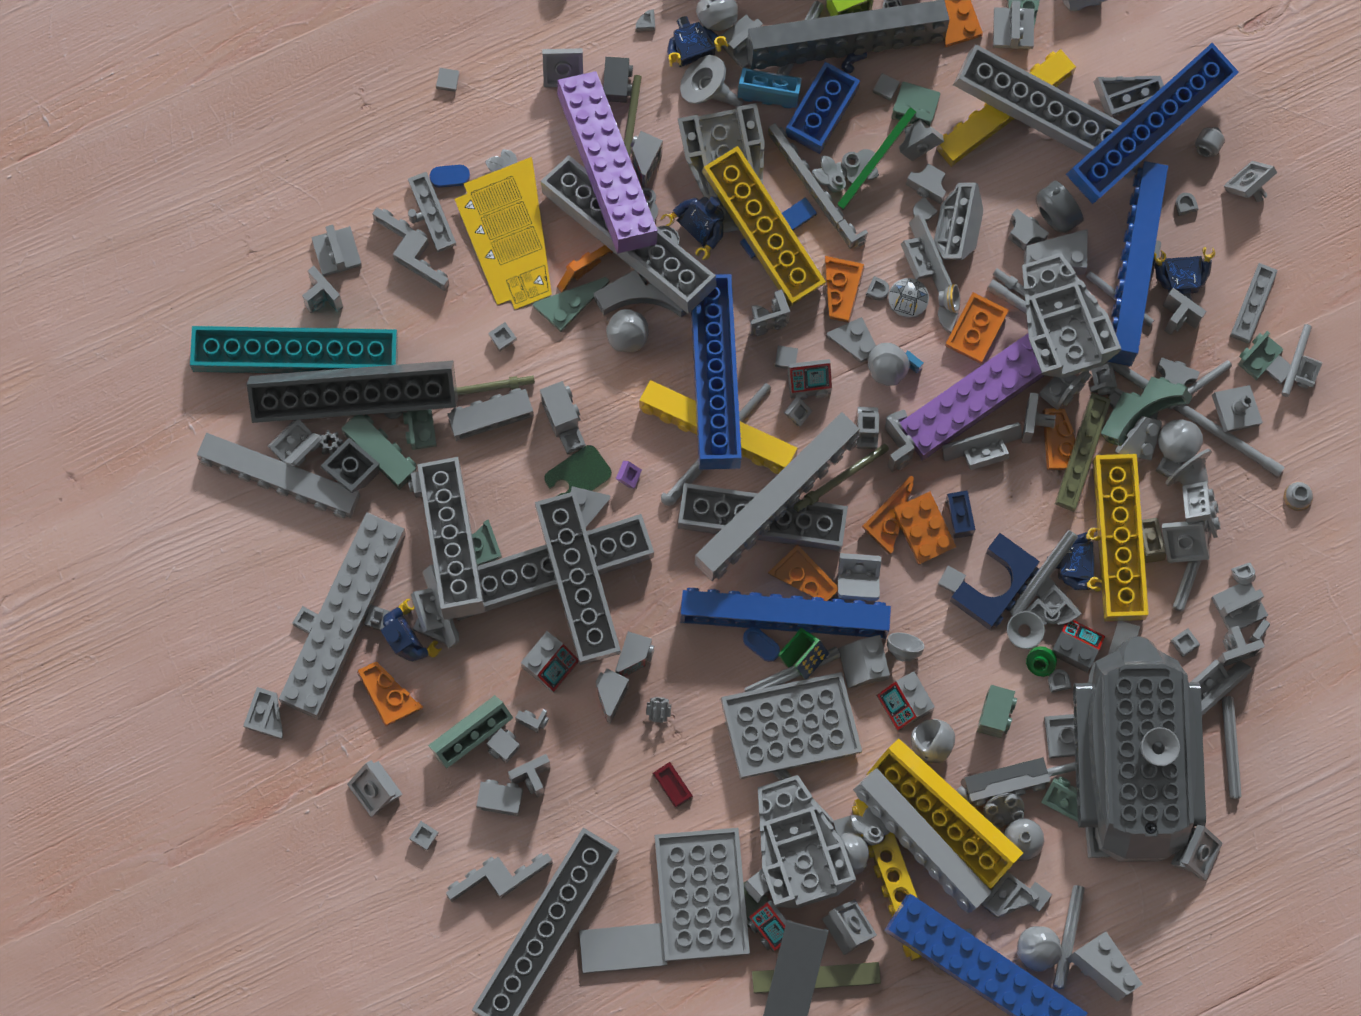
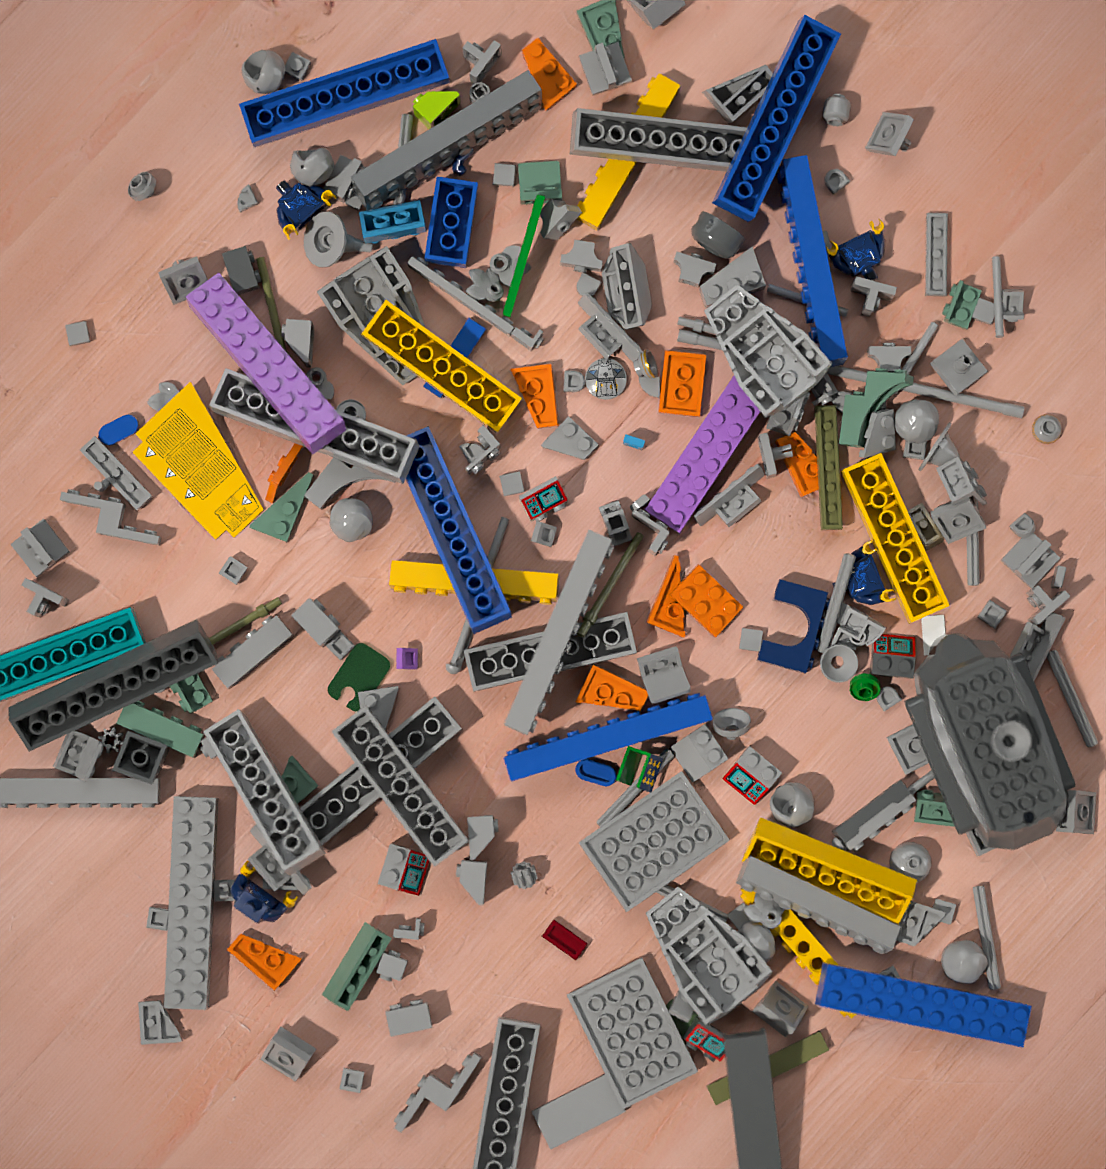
camera: 20 degrees left, 10 degrees up
light grey bracket [508,754,551,797] -> none
dark blue torso [661,197,725,260] -> none
light grey piece [868,343,910,386] -> none
dark blue panel [946,490,976,539] -> none
sand green brick [976,685,1017,738] -> none
light grey dish [983,793,1024,829] -> none
light grey wedge [1066,931,1143,1002] -> none

